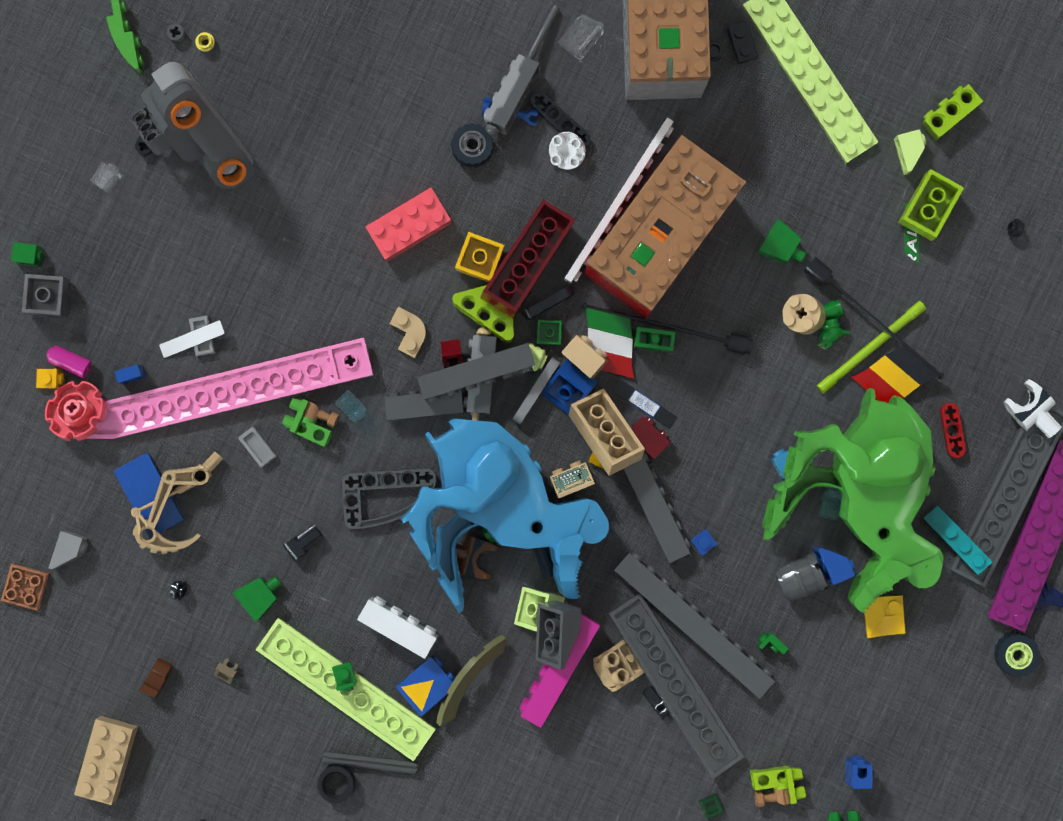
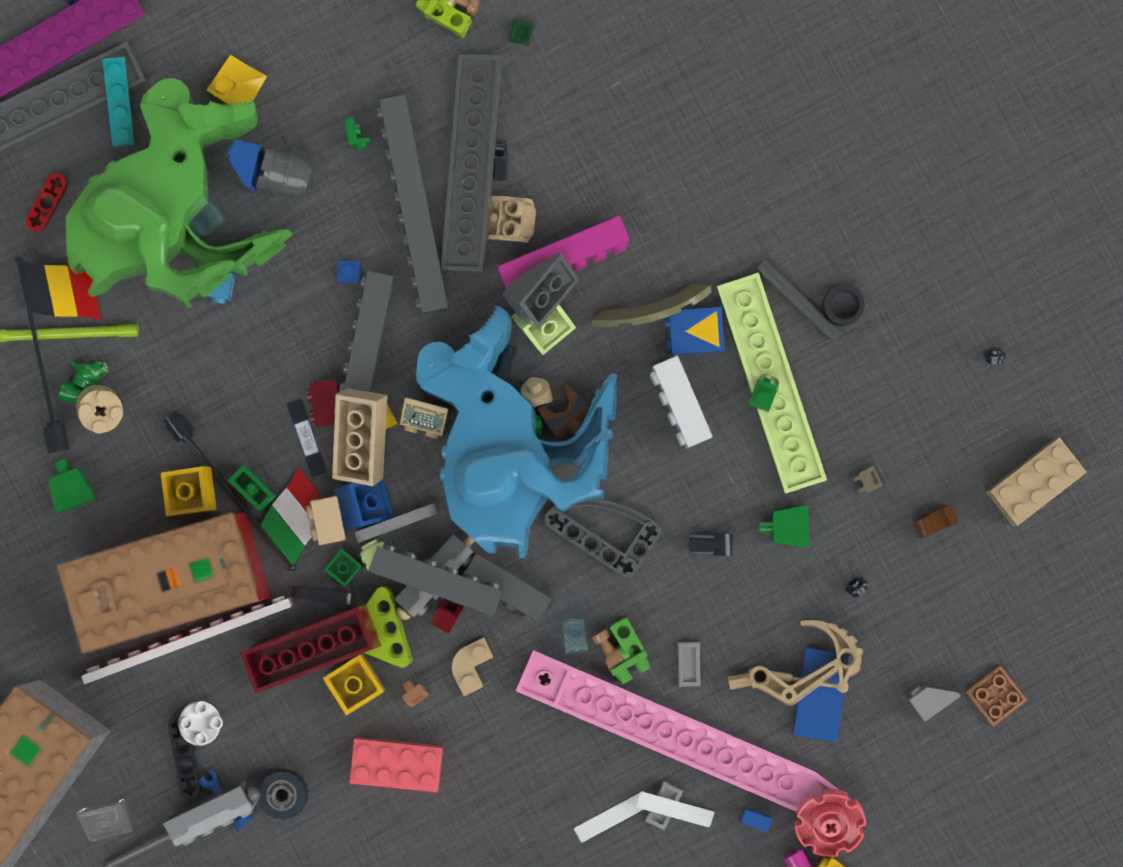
camera: 140 degrees left, 0 degrees up
none -> yellow brick [161,467,217,516]
none -> nougat tile [402,680,429,707]
none -> tan piece [521,377,553,407]
none -> white sticker [574,791,644,842]

